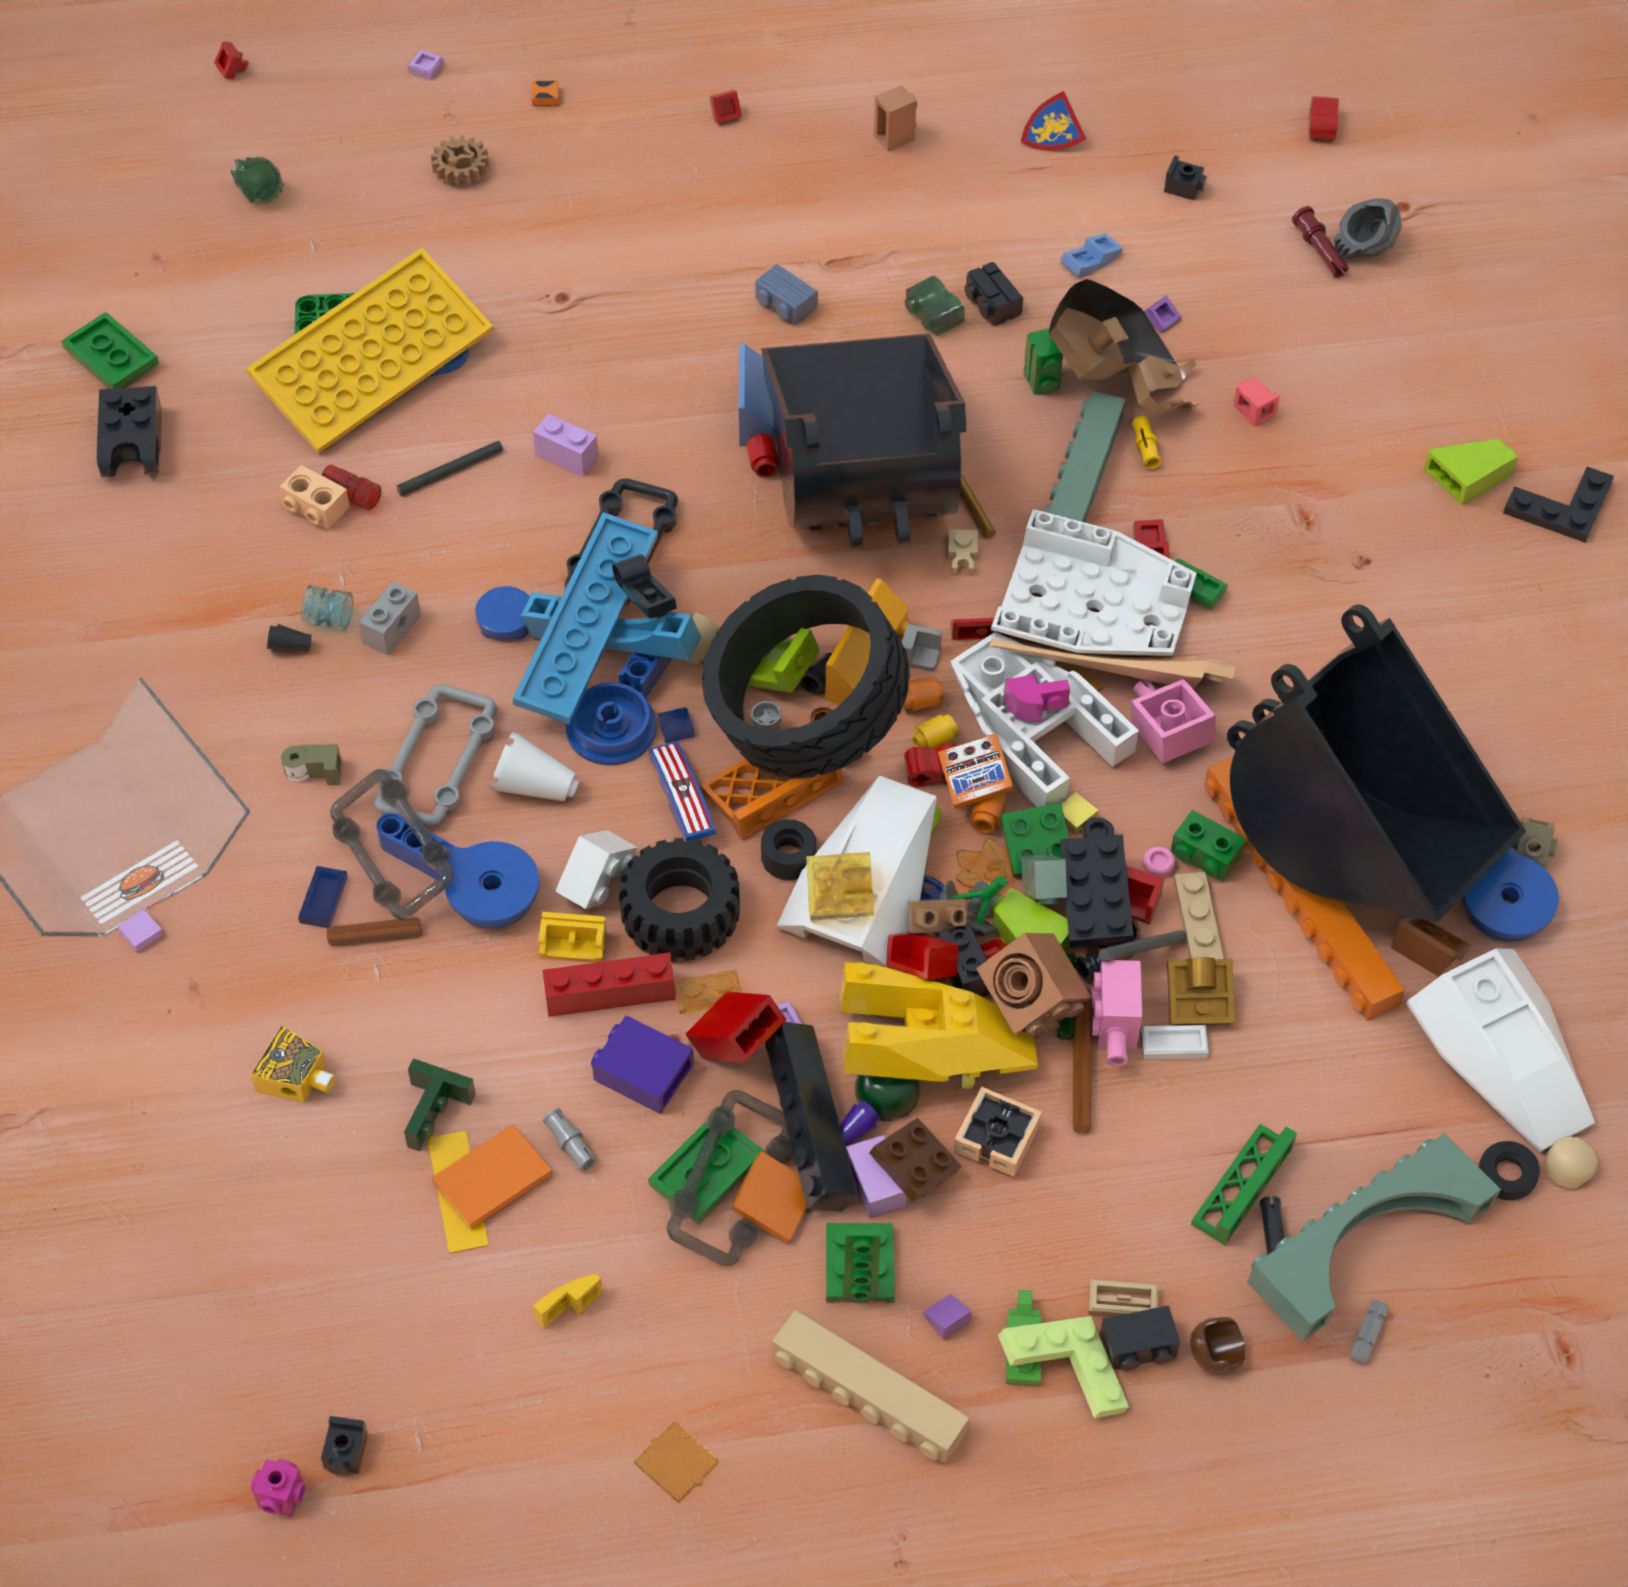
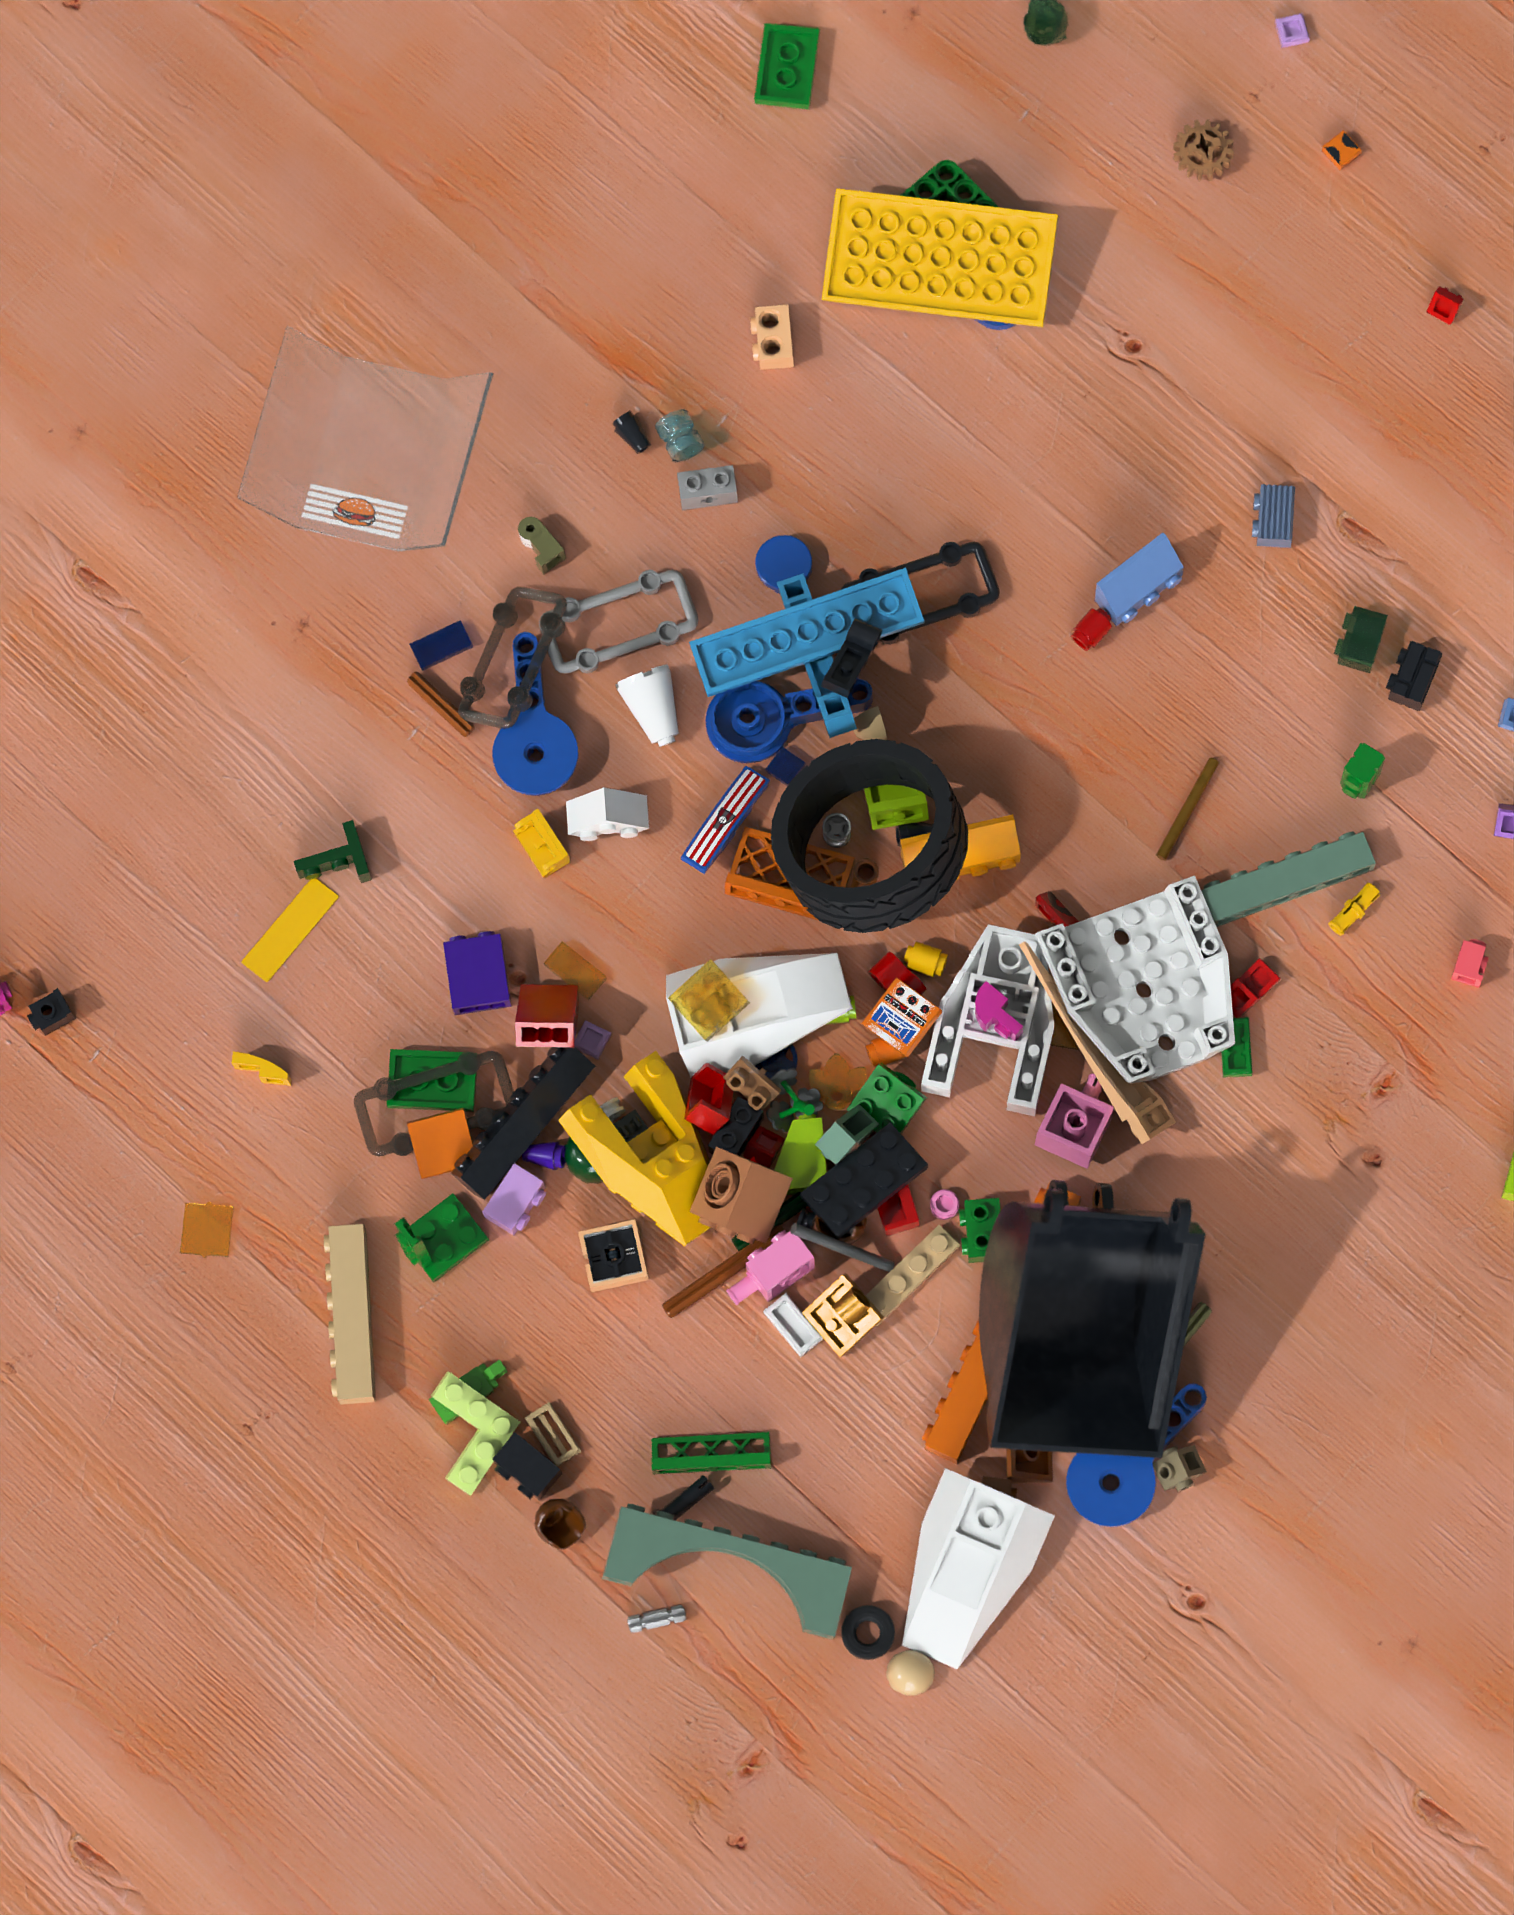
camera: 60 degrees right, 20 degrees up
black brick [97,386,162,477] -> none
lavender tile [118,909,164,953] -> none
torso [251,1026,336,1103] -> none
clear red axle [321,465,382,511] -> none
pearl dark grey bar [396,440,503,496] -> none
orange tile [432,1124,552,1230] -> none
lavender piece [533,413,598,476] -> none
red brick [542,953,675,1017] -> none
light grey pin [543,1108,597,1171] -> none
black tyre [619,838,740,961] -> none
black piece [761,333,966,550] -> none
black tyre [761,819,816,880] -> none
reddish brown plate [869,1118,961,1202] -> none
light grey panel [902,624,942,671] -> none
orange brick [903,676,945,711] -> none
medium lavender slope [923,1294,972,1339] -> none
tan plate [948,529,978,576] -> none
medium nougat piece [1049,279,1202,415] -> none
light yellow tile [1062,792,1098,834] -> none
black tile [1082,818,1114,838] -> none

